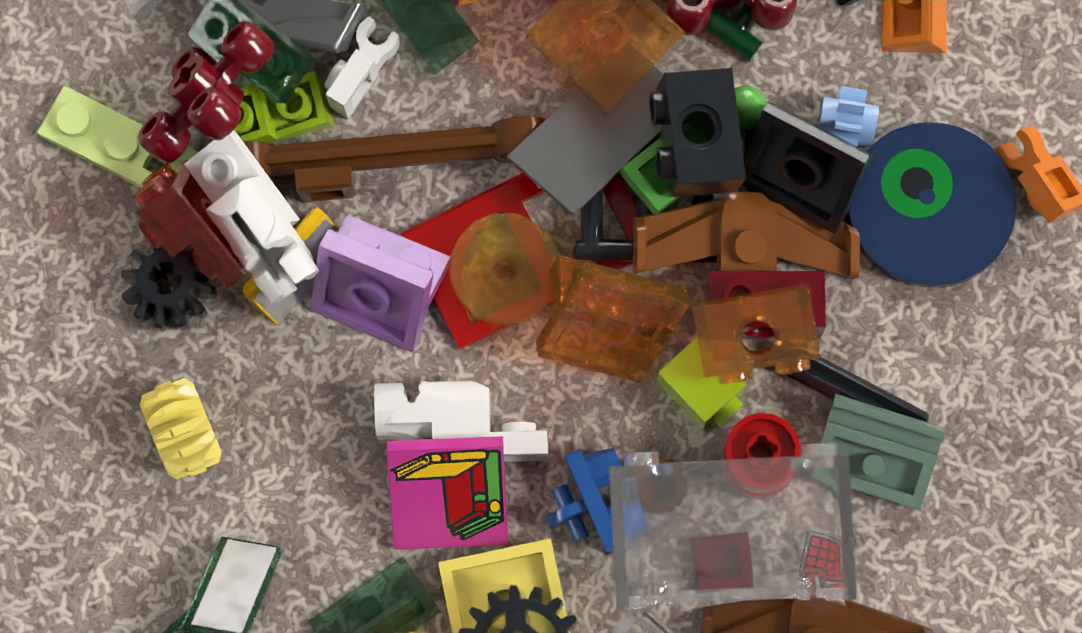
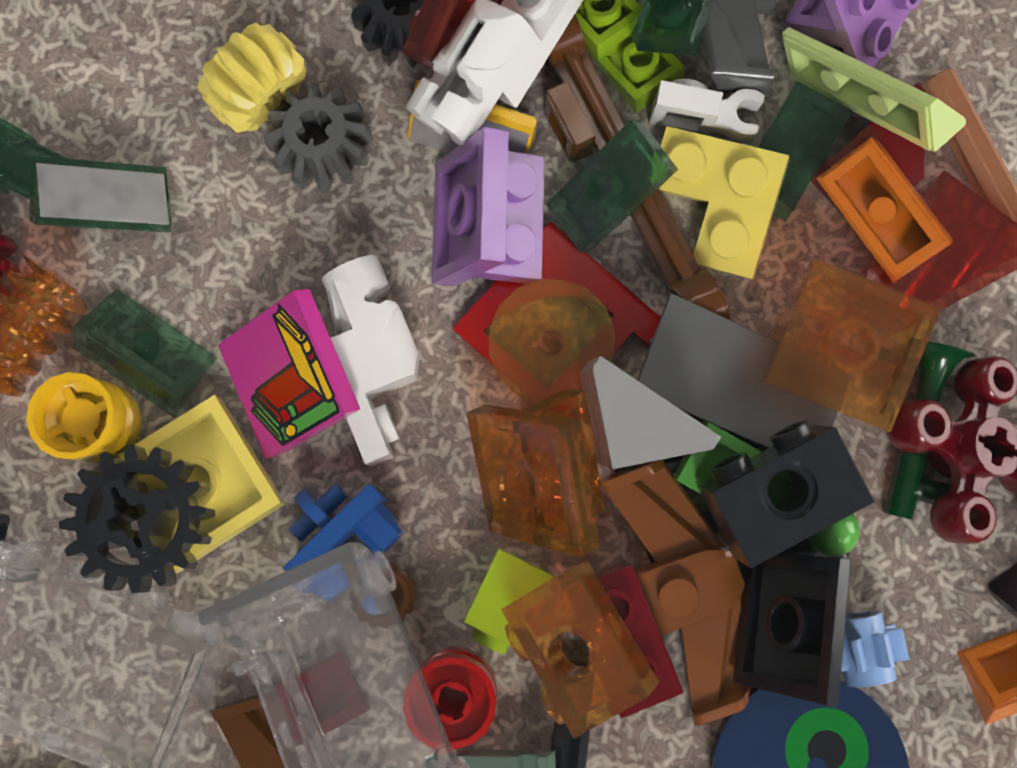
camera: 60 degrees right, 5 degrees up
none -> dark grey gear [264,81,373,193]
none -> clear green plate [546,119,678,253]
none -> light grey slope [579,356,721,469]
none -> light yellow plate [652,126,790,280]

